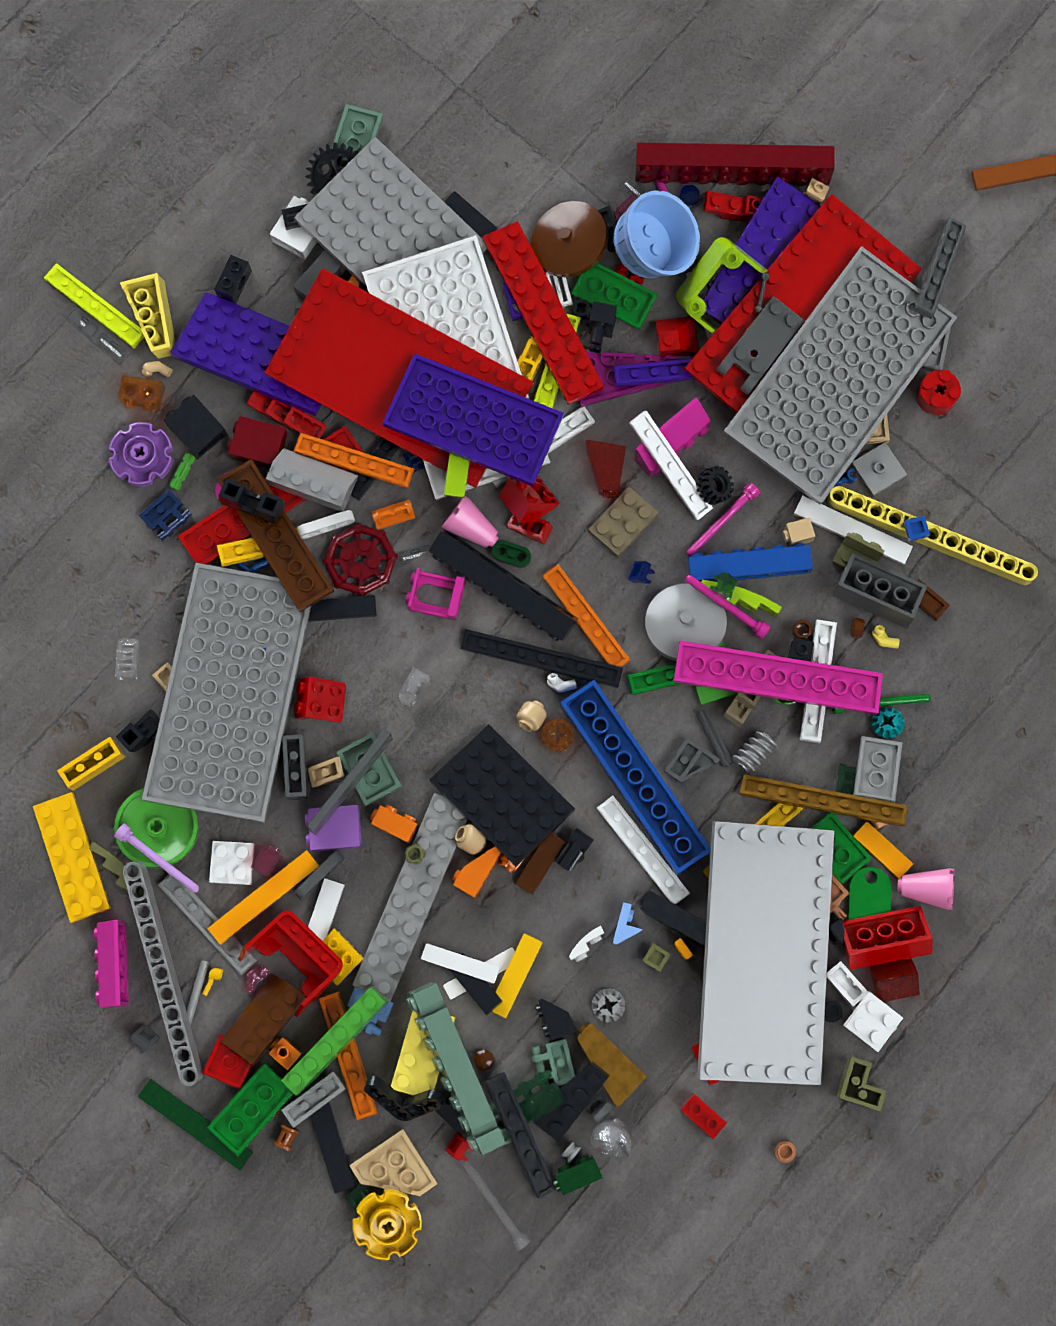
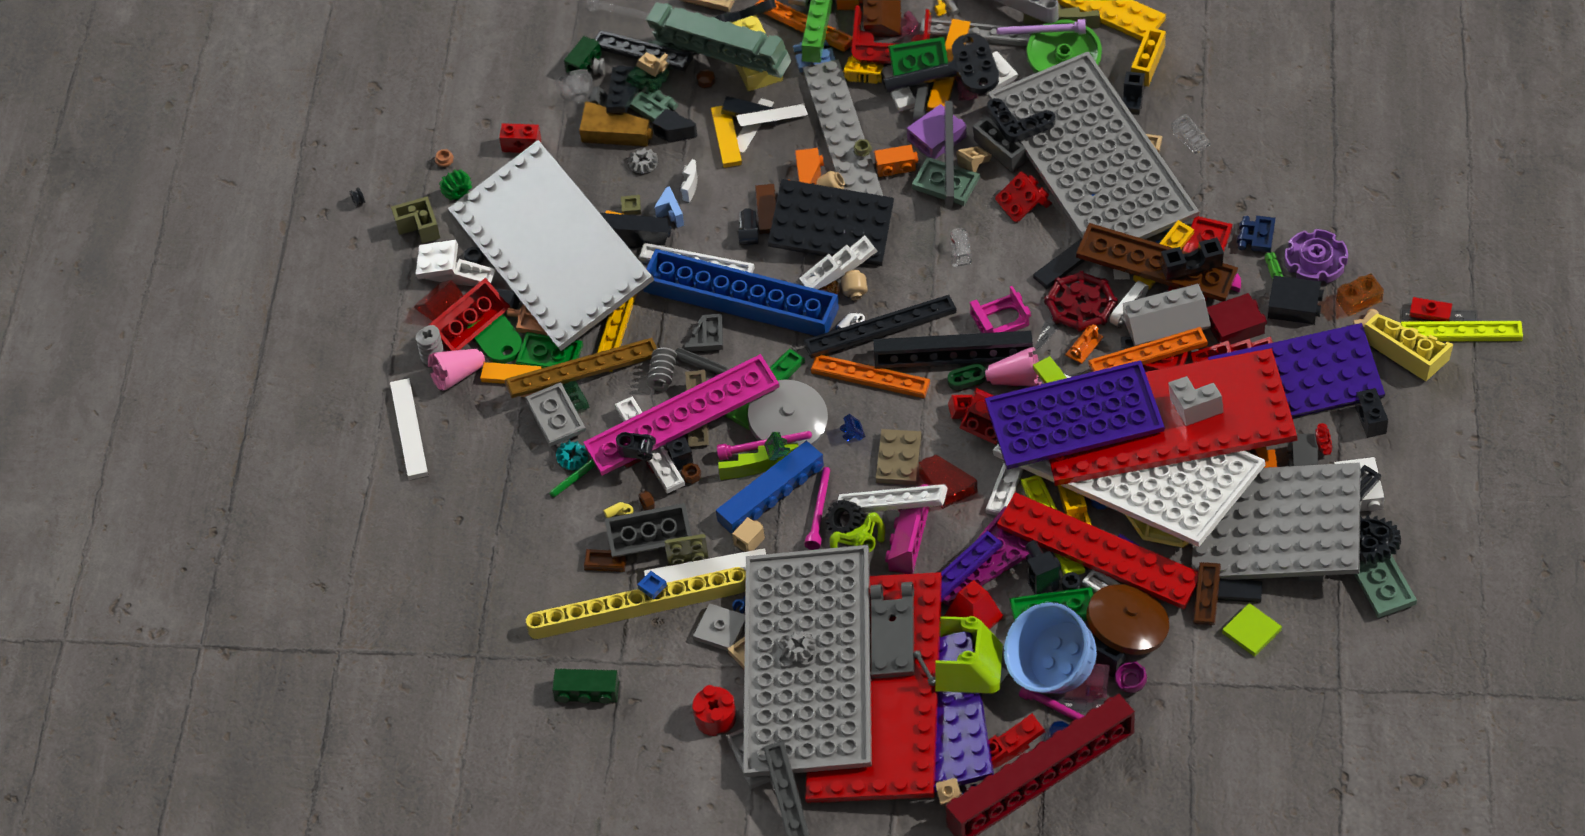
camera: 145 degrees right, 25 degrees down
none -> black bush [349,187,365,206]
none -> white tile [390,378,428,480]
none -> light grey piece [416,325,444,365]
none -> green gear [439,169,472,201]
none -> dark green brick [552,669,619,704]
none -> black piece [616,432,656,461]
none -> tan bracket [636,52,668,77]
none -> light grey gear [782,630,816,662]
none -> white slope [799,236,877,289]
none -> lime piece [830,512,886,552]
none -> black piece [883,33,999,94]
none -> green tile [888,37,948,76]
none -> black beam [987,98,1056,143]
none -> magenta hair [1115,662,1147,693]
none -> light grey brick [1168,376,1223,426]
none -> reddish brown tile [1194,562,1221,625]
none -> lime tile [1222,603,1282,657]
none -> red gear [1315,423,1333,456]
none -> red plate [1409,297,1452,321]

